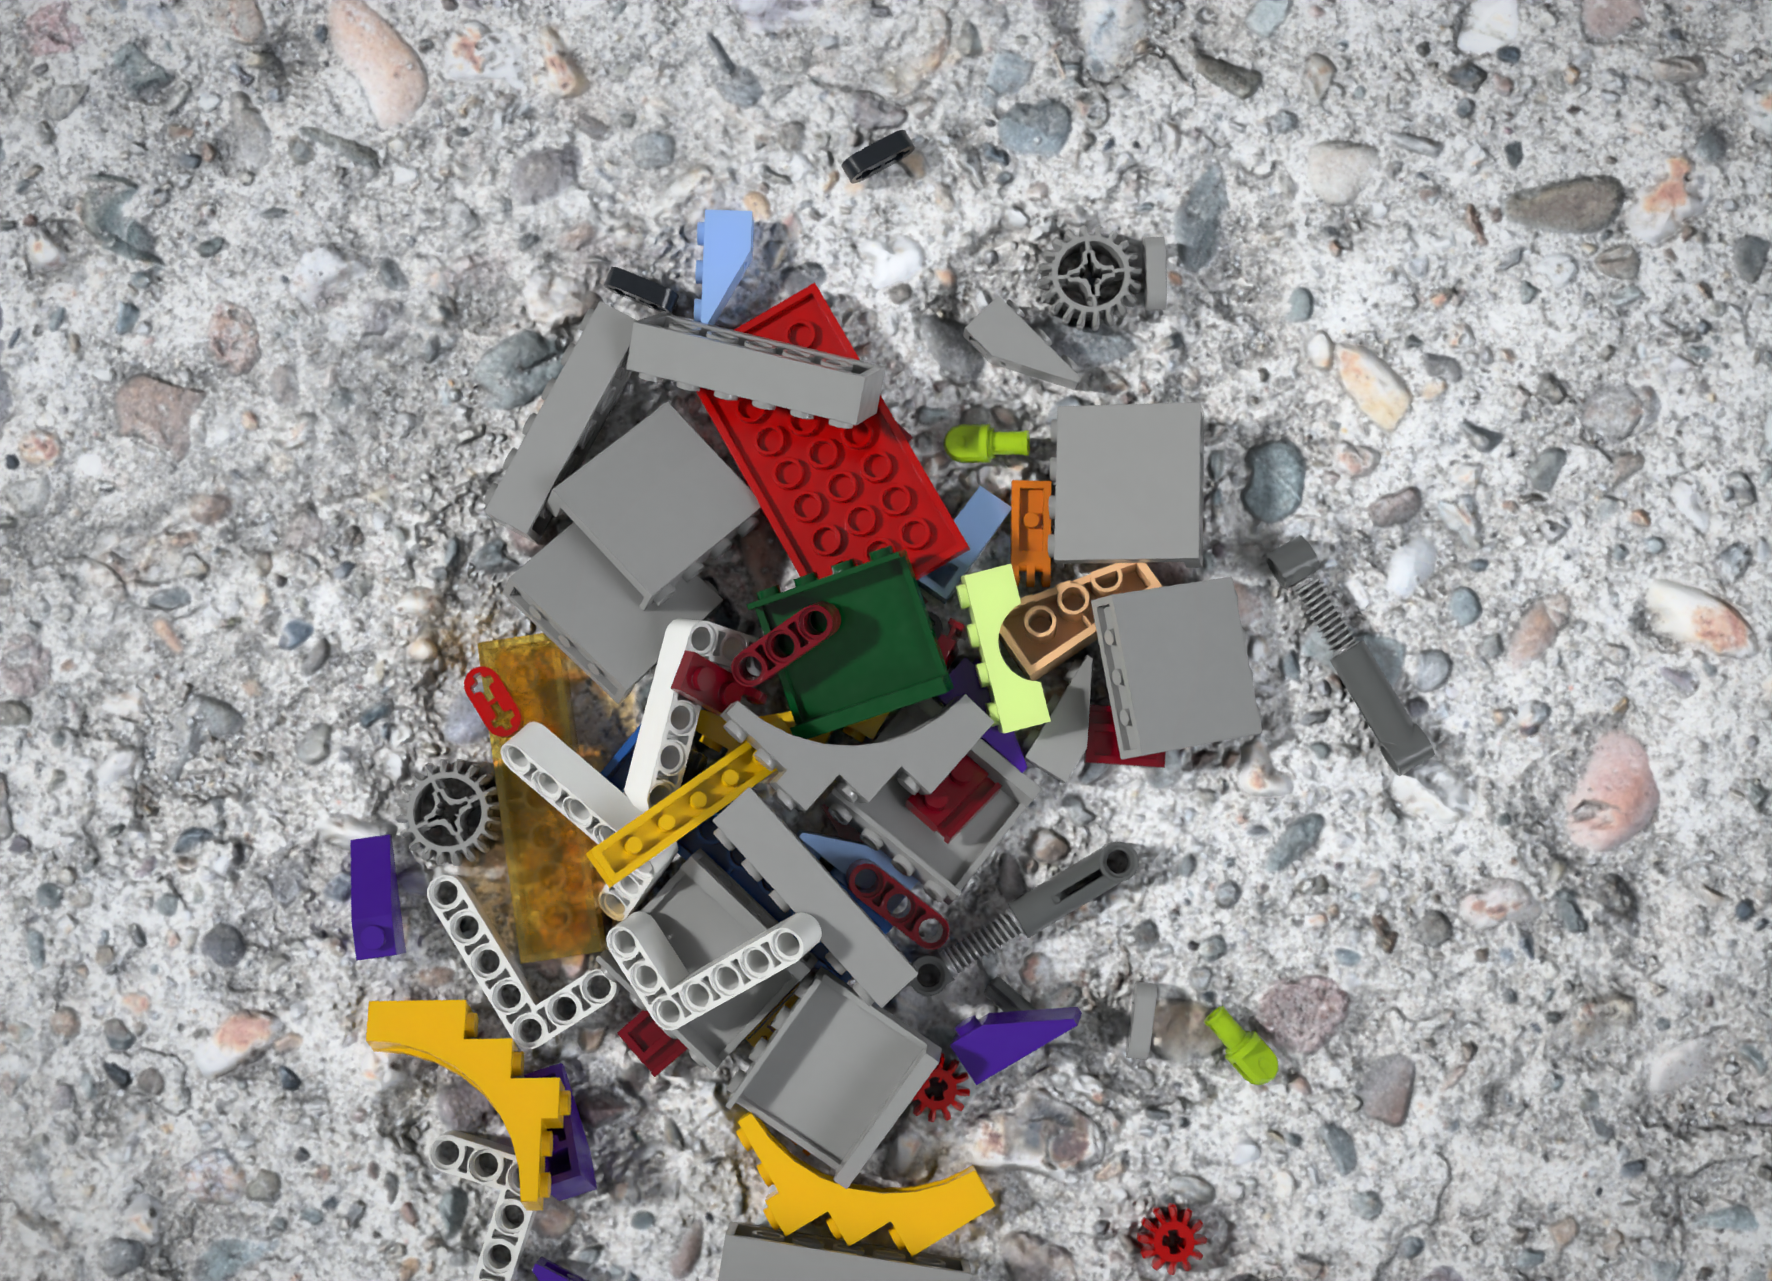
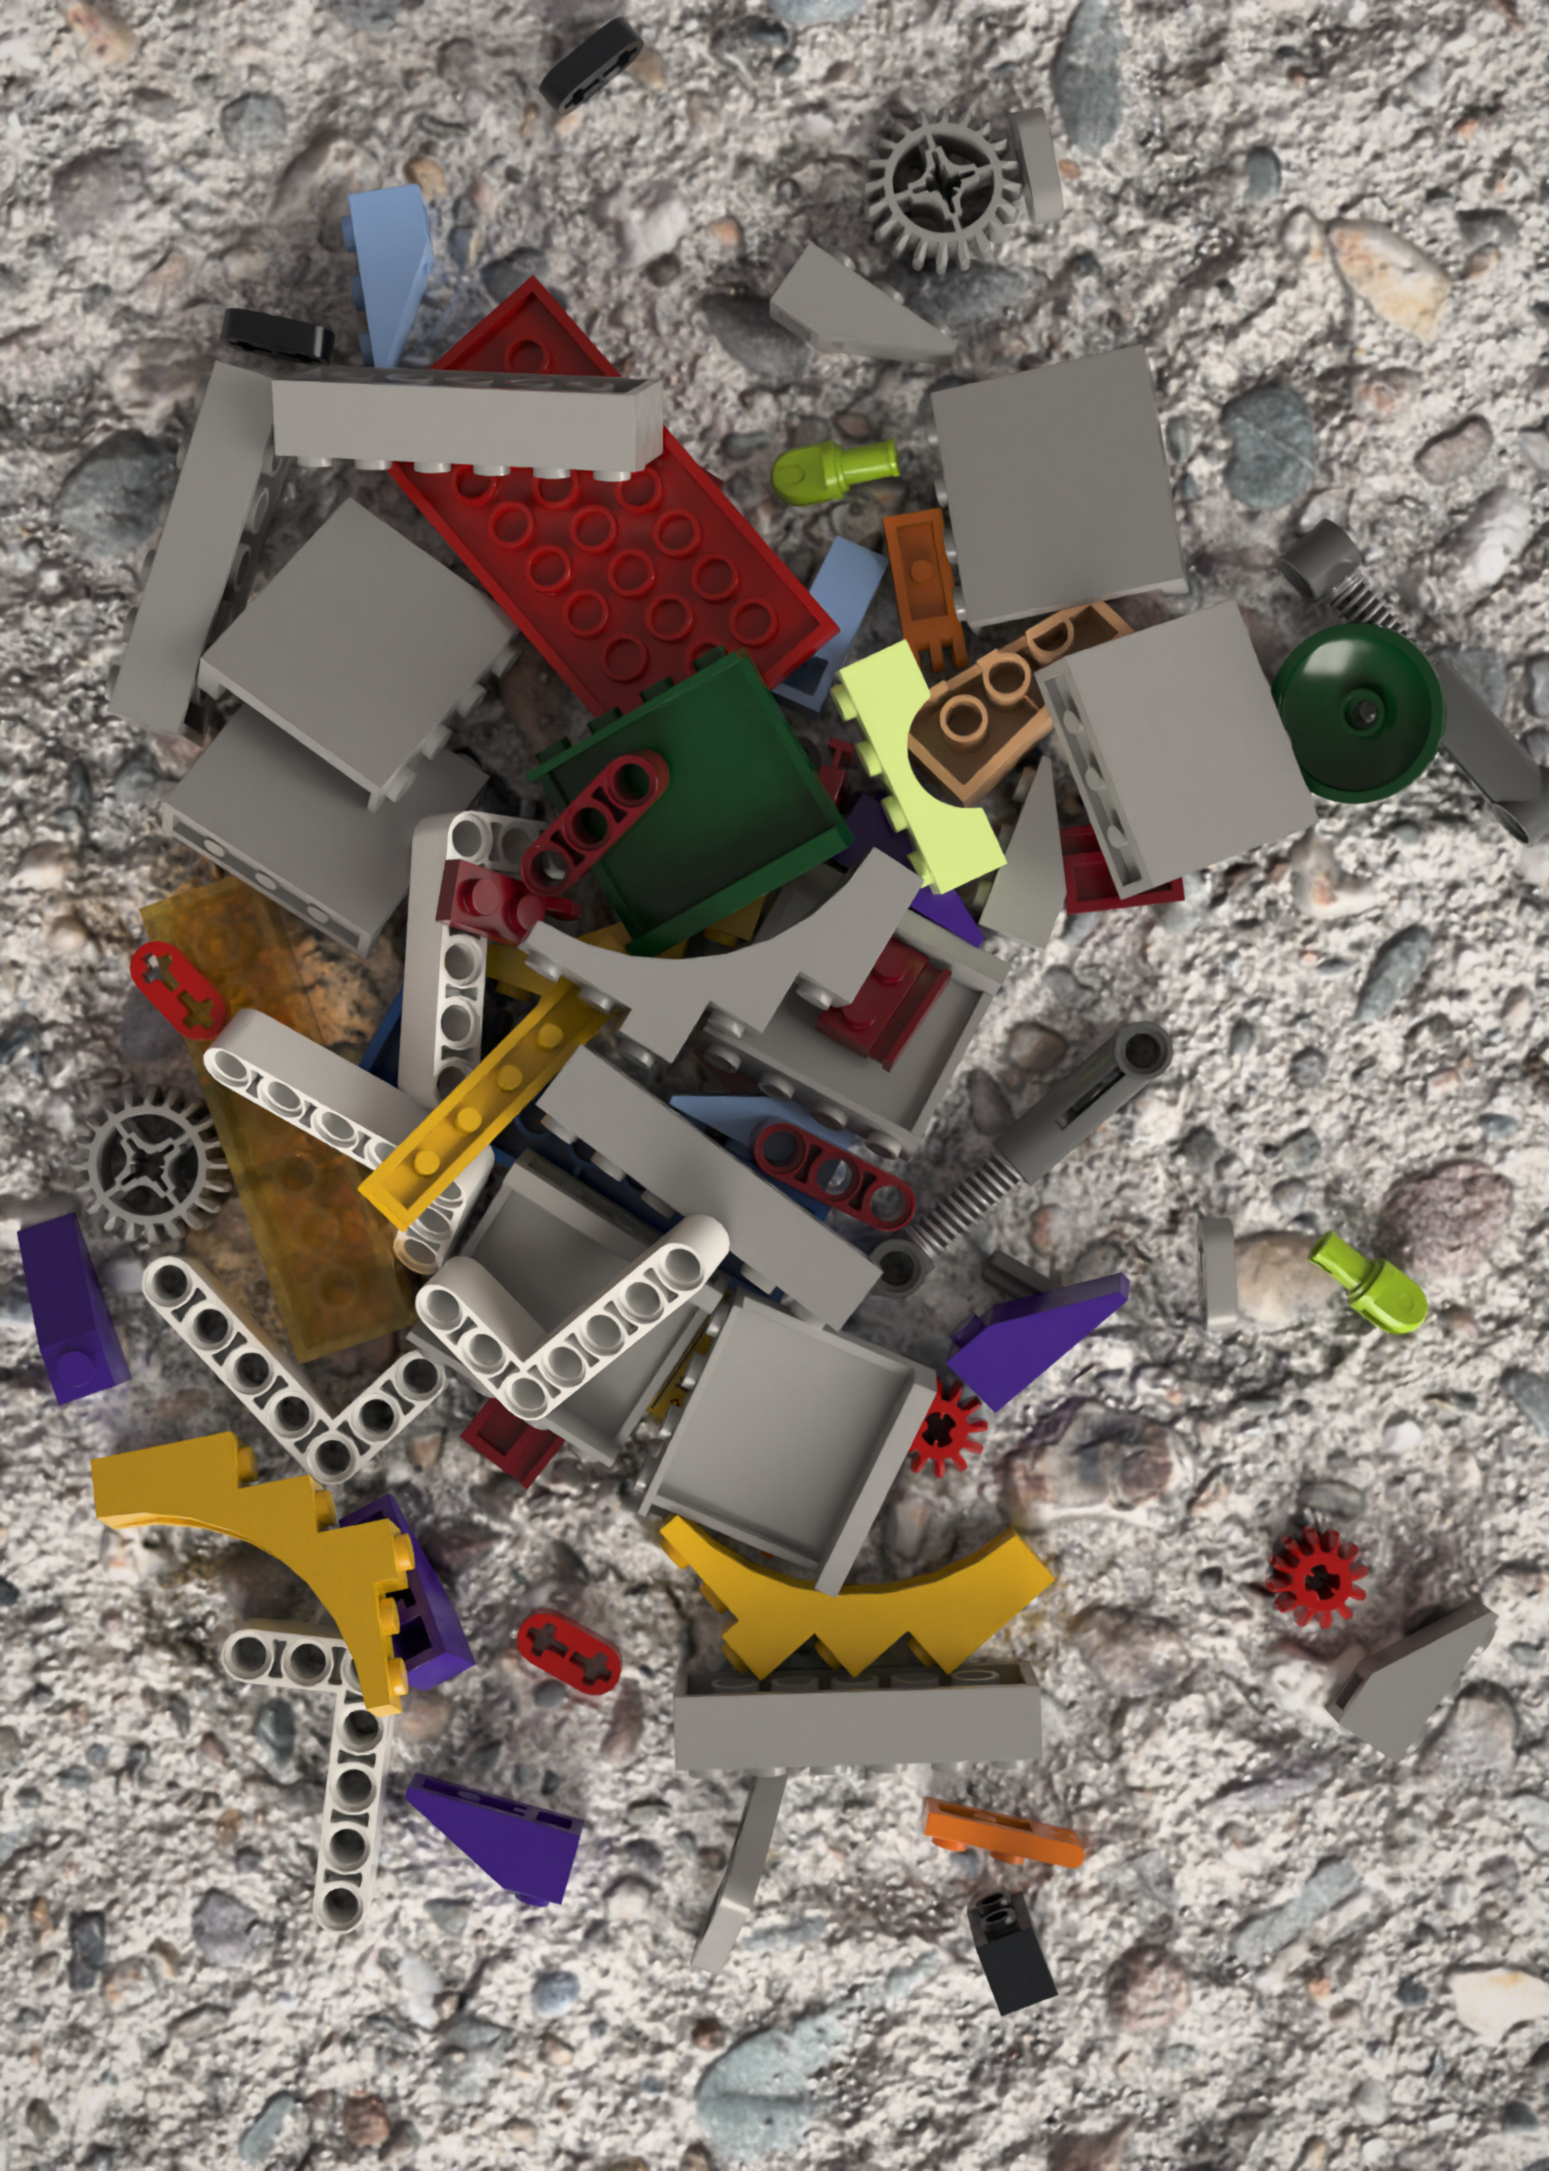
camera: 10 degrees left, 5 degrees up
none -> red beam [517,1608,623,1696]
none -> dark green dish [1271,623,1447,804]

